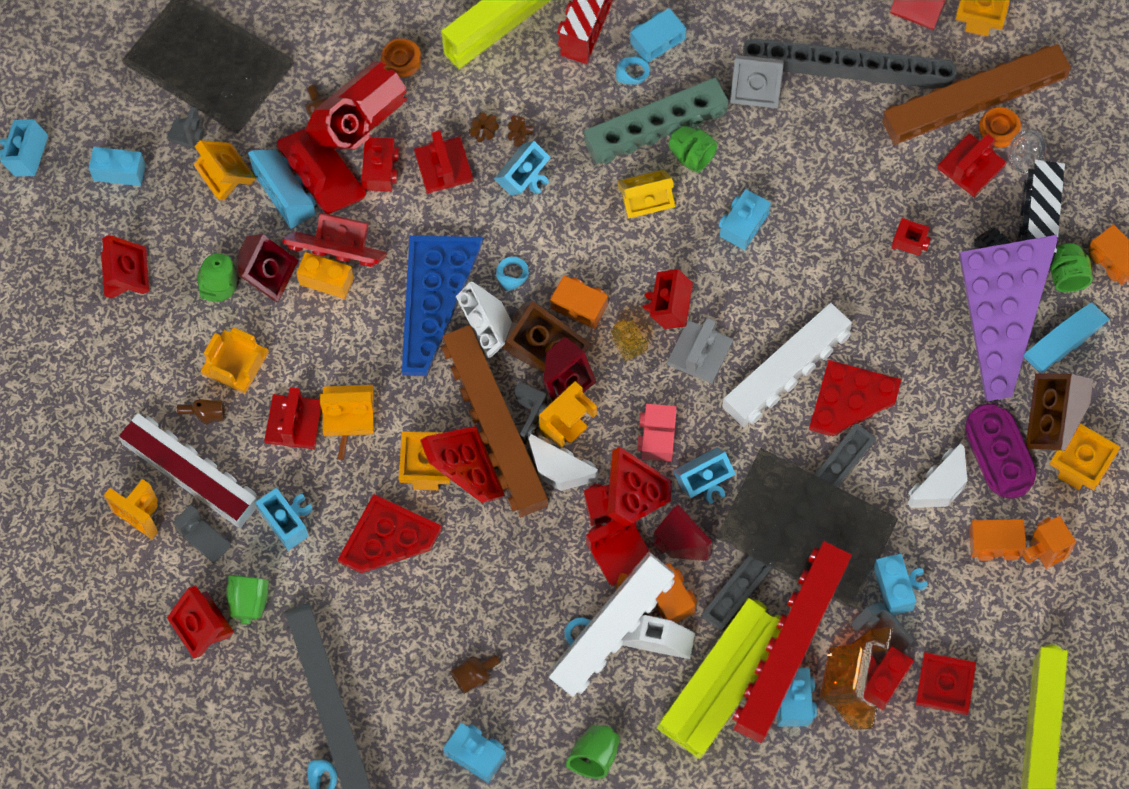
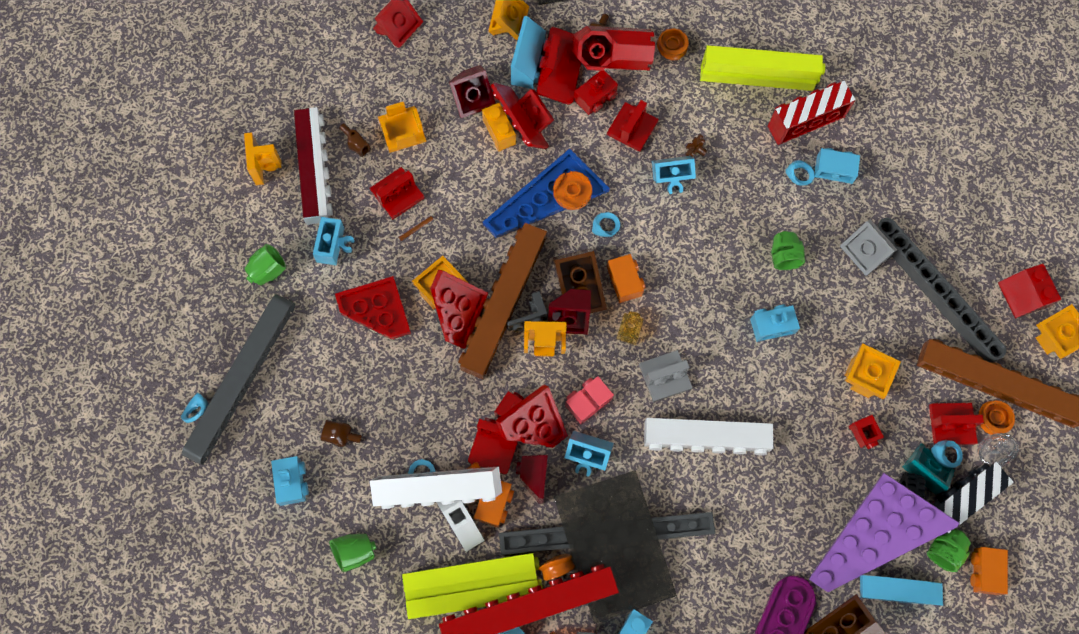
camera: 40 degrees right, 5 degrees up
red bracket [167,585,234,659] -> none
dark grey bracket [172,504,231,563] -> none
bright green helmet [197,253,238,302] -> none
light orange bracket [320,385,374,436] -> none
white slope [456,282,512,358] -> none
reddish brown plant [469,112,499,143] -> none
white slope [529,434,598,491] -> none
sand green brick [584,77,728,165] -> none
yellow bracket [617,169,675,219] -> none
red brick [642,269,693,329] -> none
red plate [809,360,902,437] -> none
white slope [908,443,967,508] -> none
none -> orange piece [539,554,575,581]
none -> orange tile [553,171,593,210]
none -> light orange panel [844,343,901,399]
none -> teal slope [902,443,955,495]
none -> medium azure piece [931,440,963,468]

